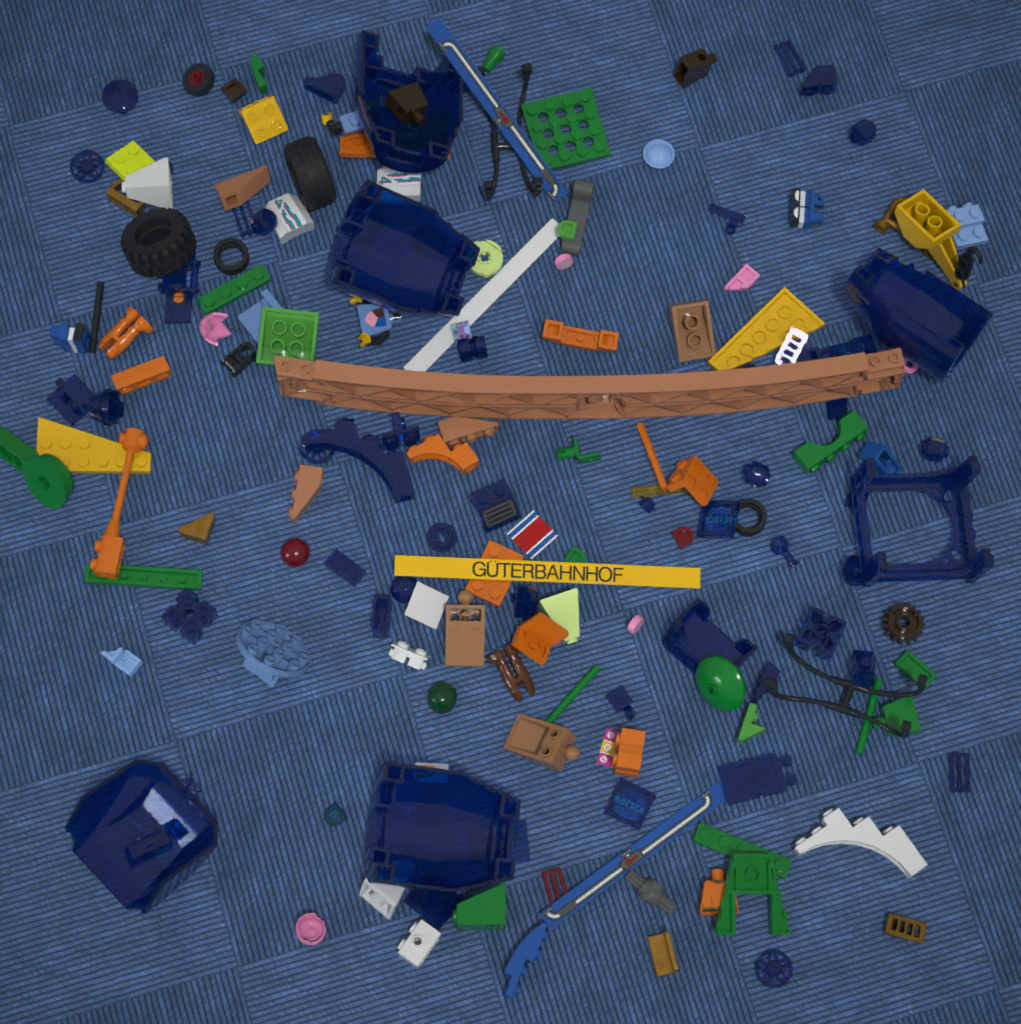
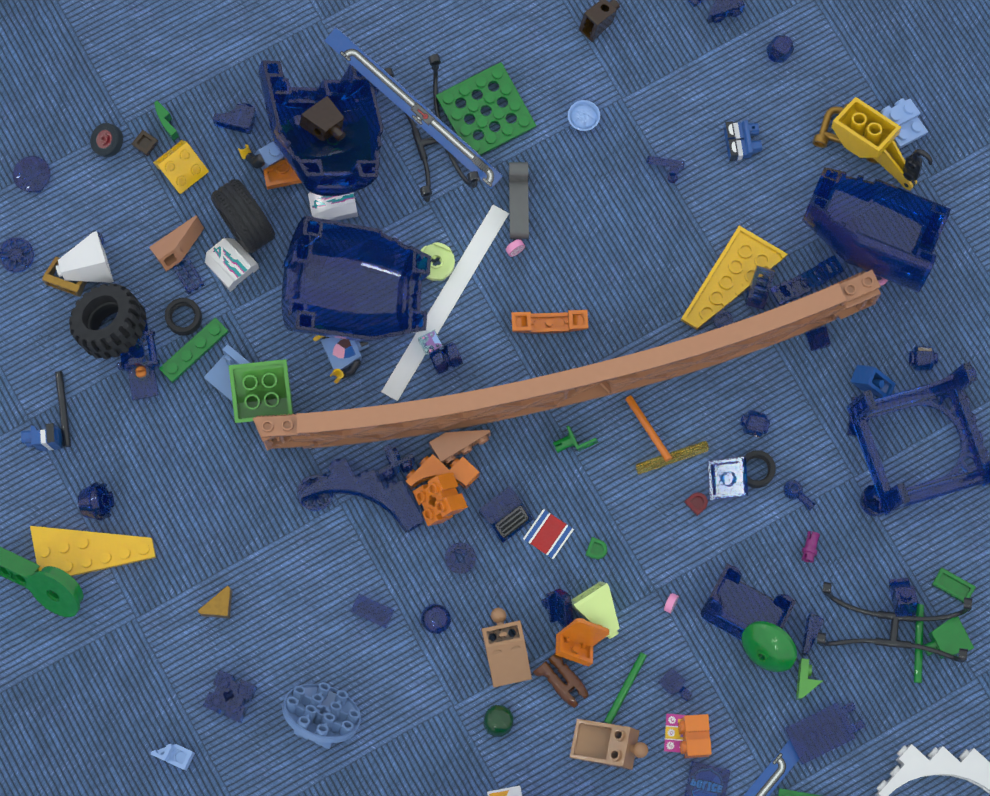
camera: 10 degrees left, 5 degrees up
clear blue bracket [46,374,100,426] -> none
green plate [85,563,203,591] -> none
orange bar [90,428,148,580] -> none
orange piece [98,306,154,359] -> none
neon yellow plate [105,140,155,182] -> none
orange panel [111,356,172,396] -> none
bright pink piece [199,312,231,346] -> none
black piece [220,342,256,378] -> none
clear blue head [250,208,278,236] -> none
dark red hair [280,538,311,567] -> none
nougat slope [288,465,324,525] -> none
clear blue brick [371,594,393,639] -> none
white hinge [388,640,431,670] -> none
yellow sticker [394,555,700,588] -> none
white sticker [404,581,449,630] -> none
orange plate [465,540,524,608] -> none
green cone [481,45,506,73] -> none
bright green tile [557,220,578,242] -> none
clear blue plate [639,496,657,514] -> none
orange bracket [666,455,718,507] -> none
medium nougat slope [668,298,716,362] -> none
bright pink tile [724,263,760,291] -> none
green arch [792,410,868,475] -> none
clear blue brick [794,606,847,662] -> none
dark brown gear [882,602,925,645] -> none
none -> orange brick [413,472,468,526]
none -> magenta pin [801,531,820,563]

